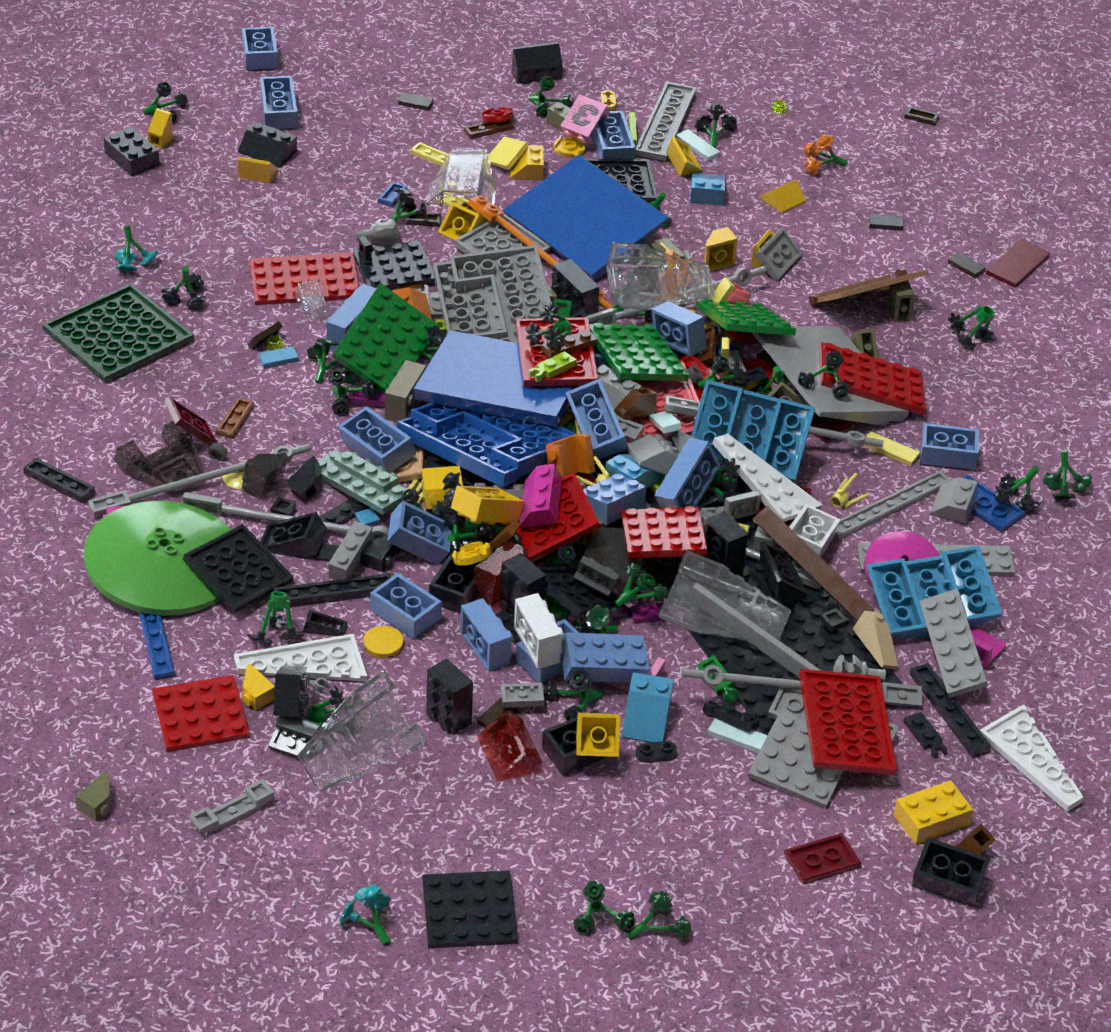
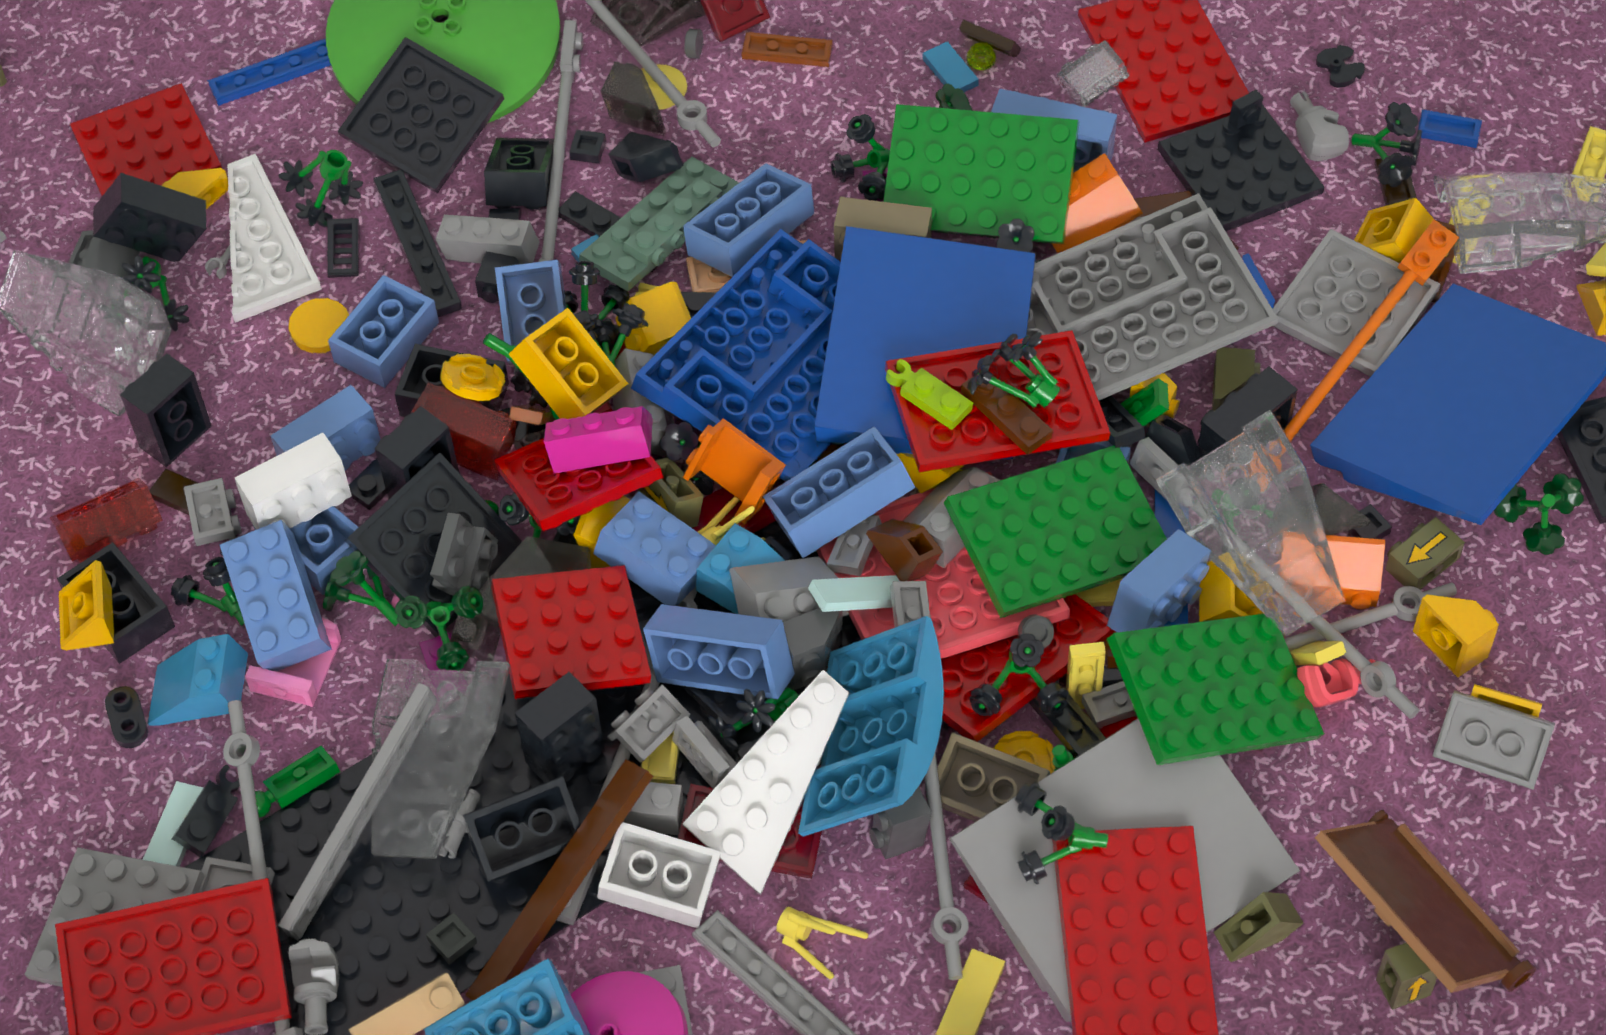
camera: 85 degrees right, 15 degrees up
none -> black piece [1316,45,1365,88]

